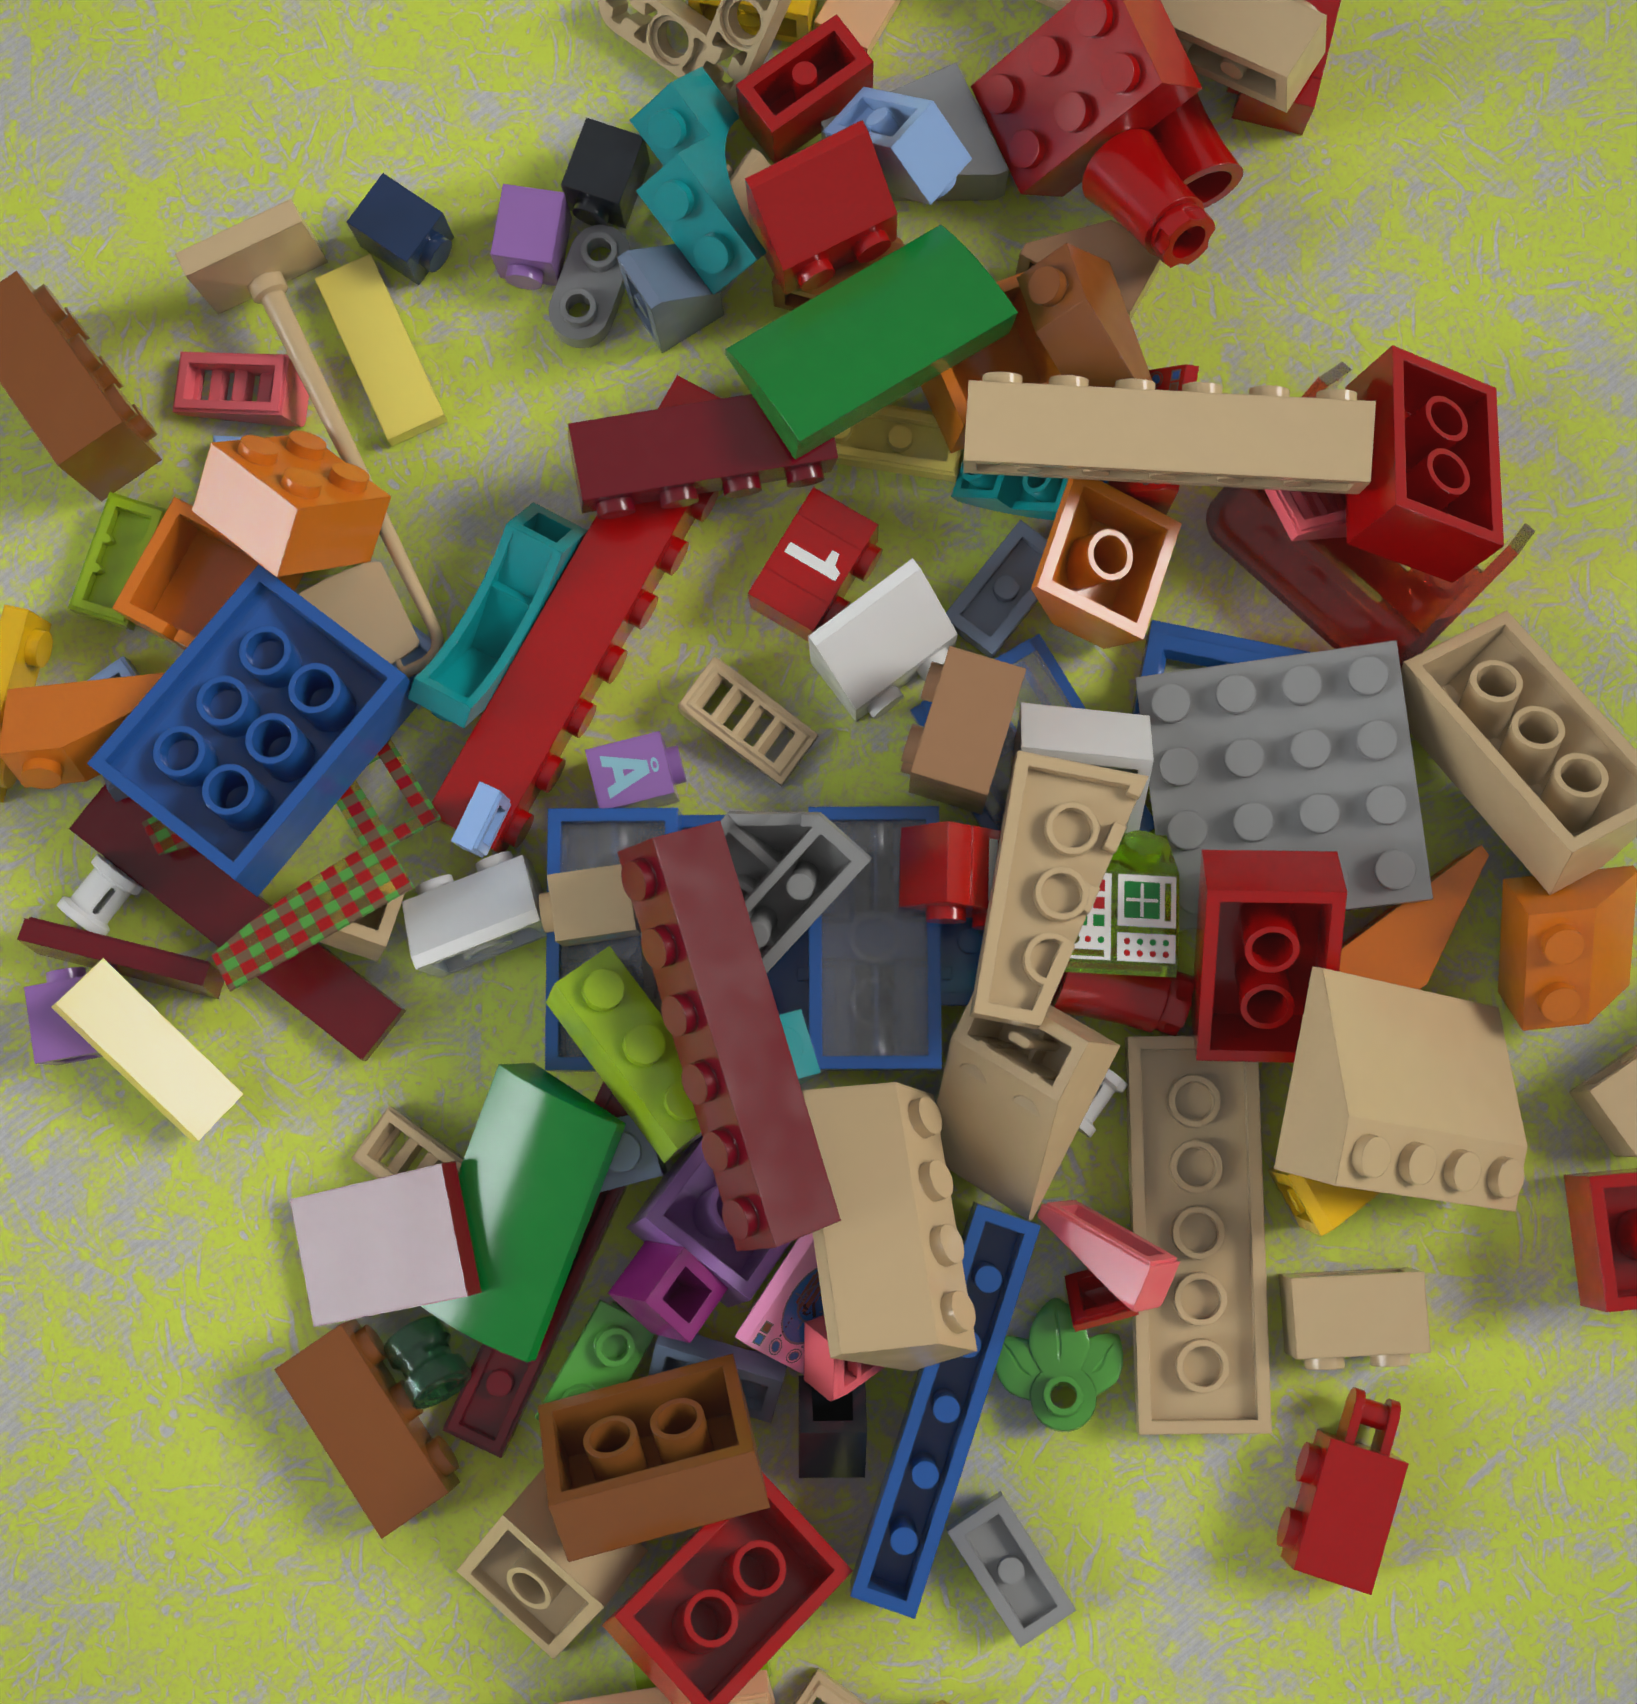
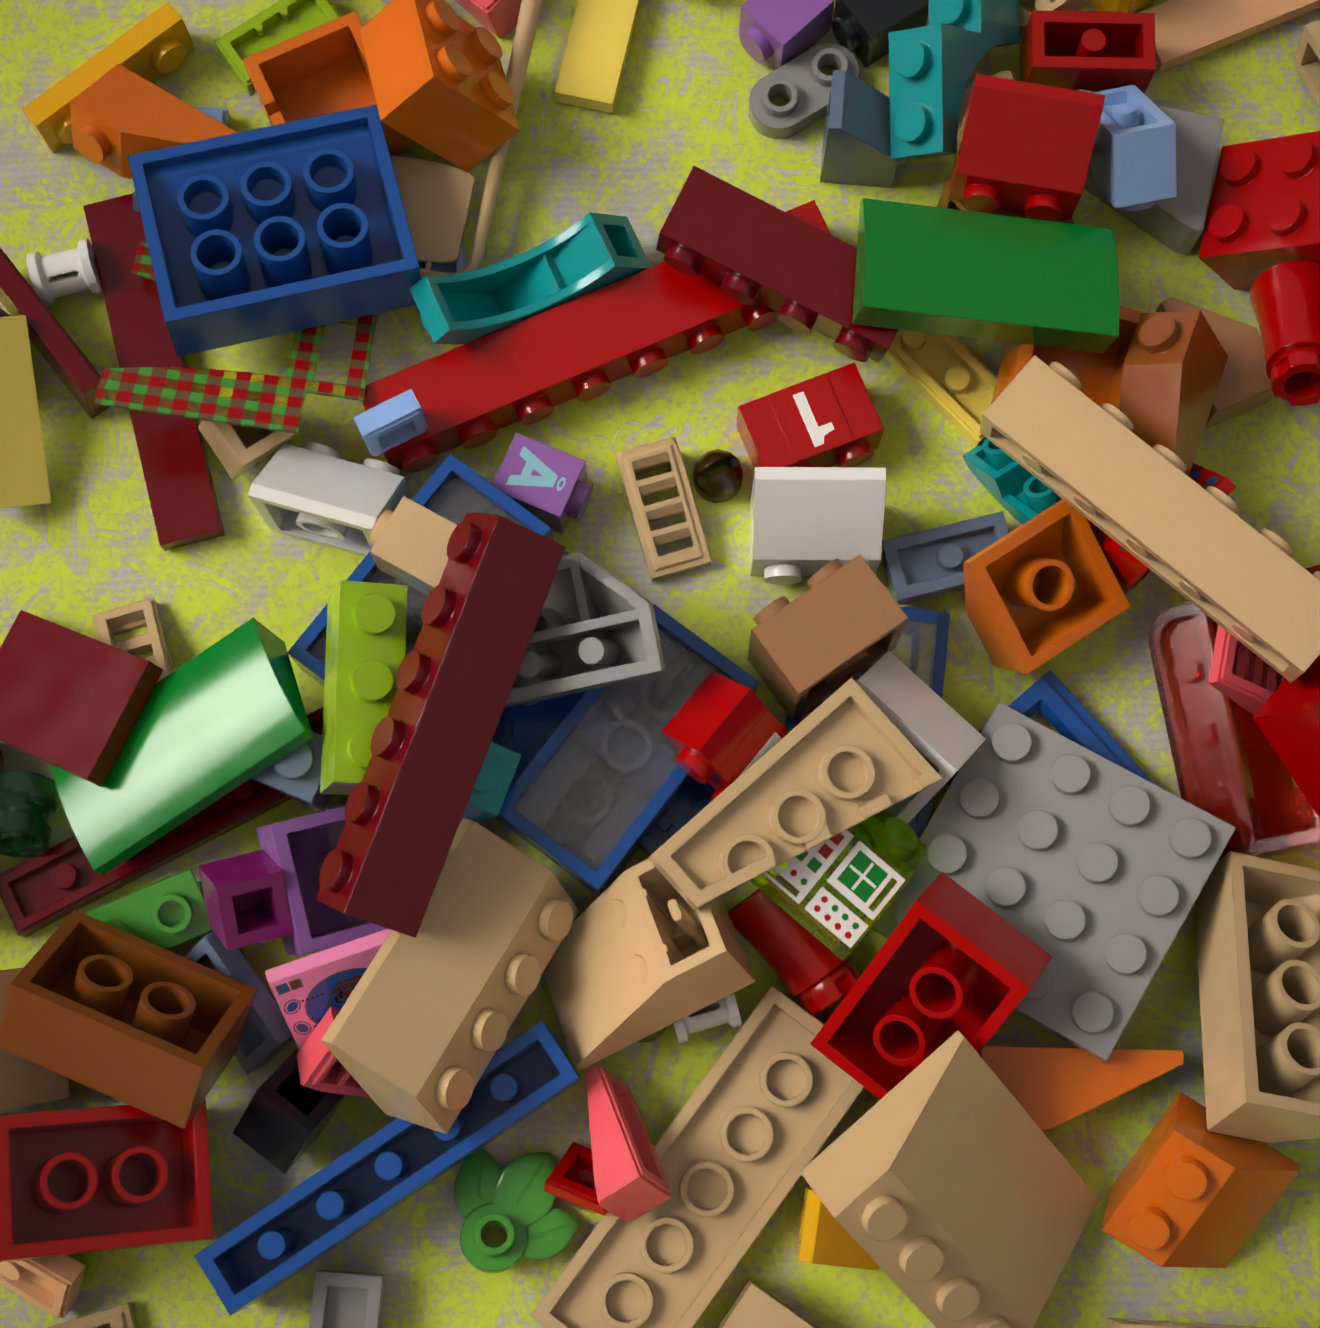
camera: 30 degrees right, 5 degrees down
none -> dark brown hinge [693,449,743,503]

